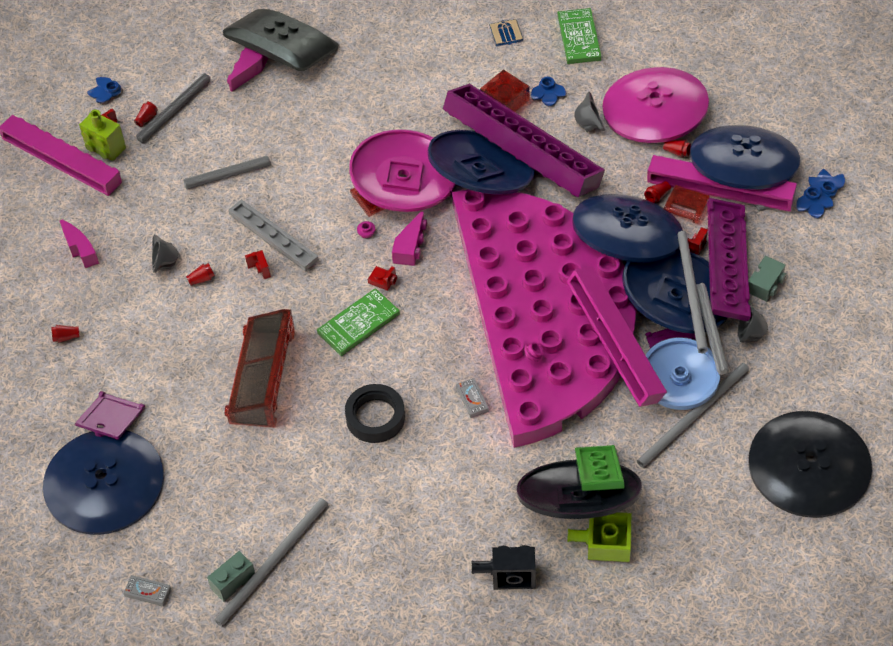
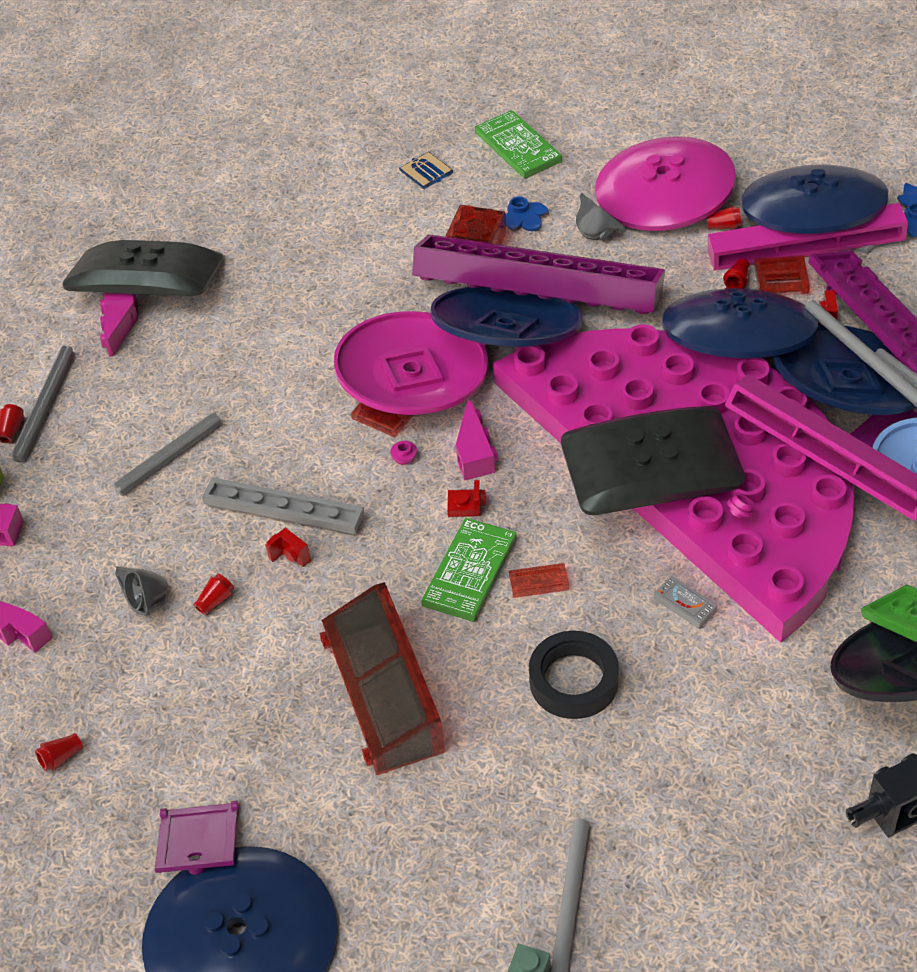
camera: 25 degrees left, 5 degrees down
none -> clear red tile [509,563,569,598]
none -> pearl dark grey wedge [561,406,745,516]

